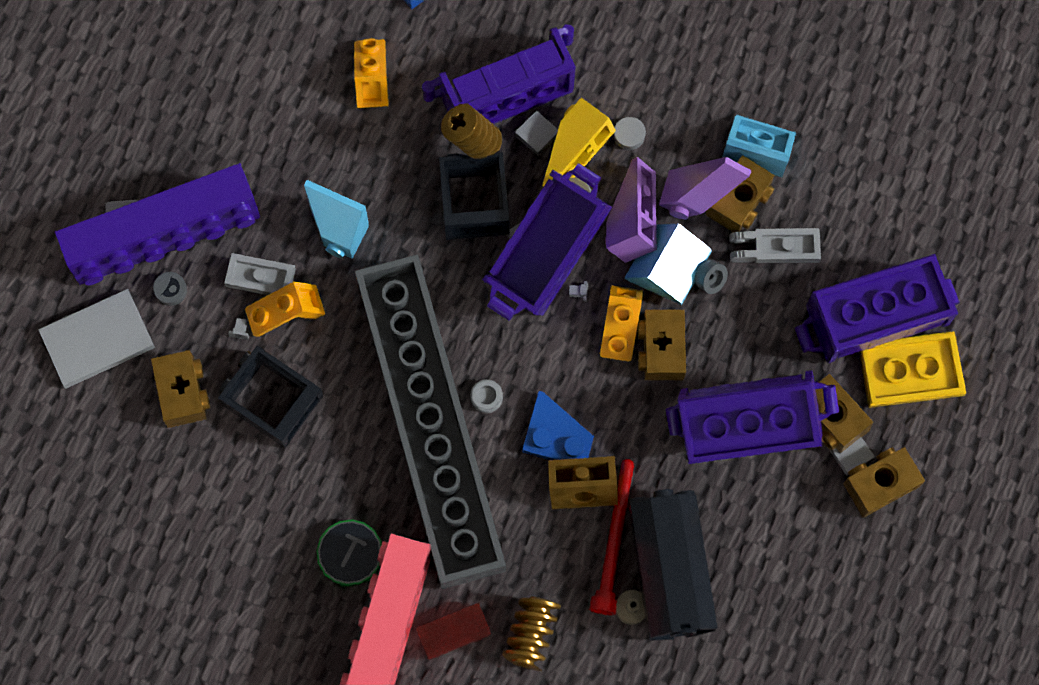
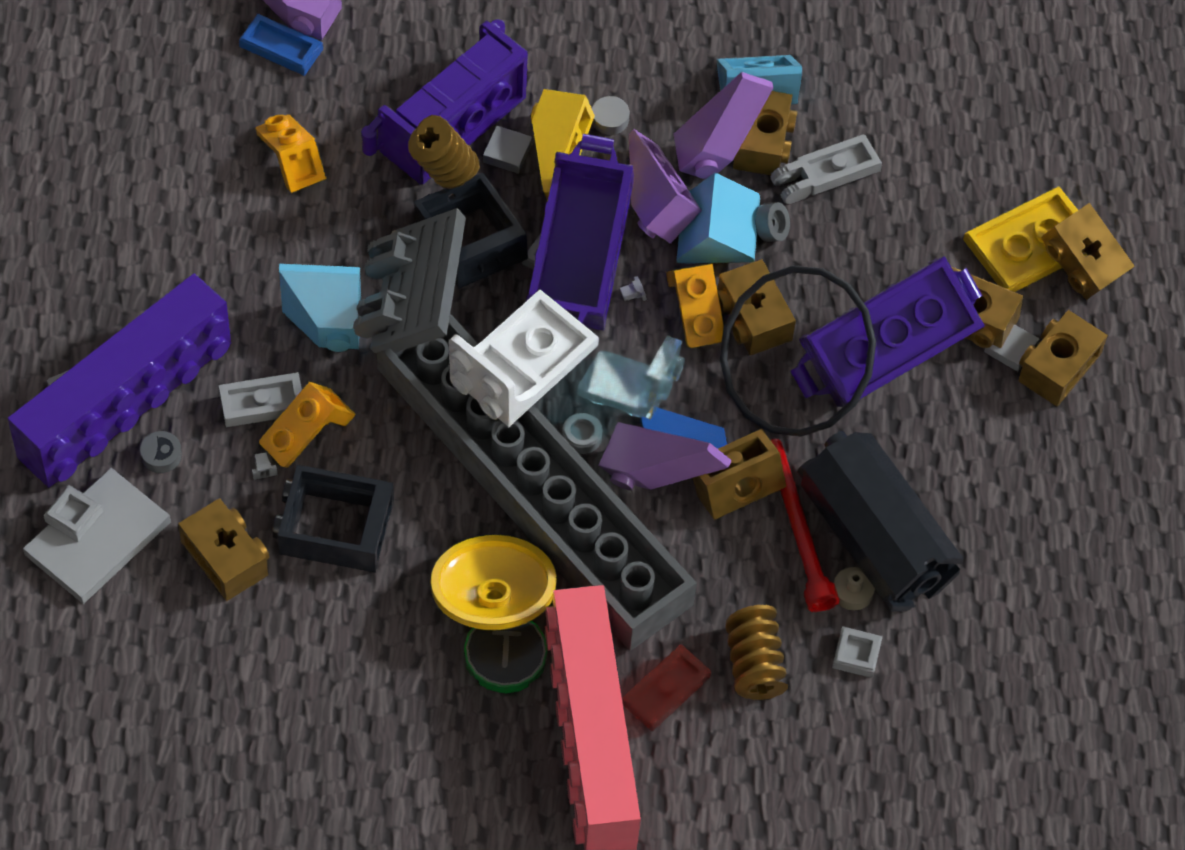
camera: 25 degrees left, 15 degrees down
dark purple container [794,254,960,363] -> none
none -> light grey tile [44,485,103,542]
none -> dark grey hinge [353,208,466,353]
none -> yellow dish [431,535,556,630]
none -> white bracket [449,290,599,427]
none -> clear light blue bracket [577,336,685,419]
none -> medium lavender slope [598,422,732,490]
none -> black piece [720,265,876,437]
none -> light grey tile [832,626,883,678]
none -> pearl gold brick [1041,203,1134,300]

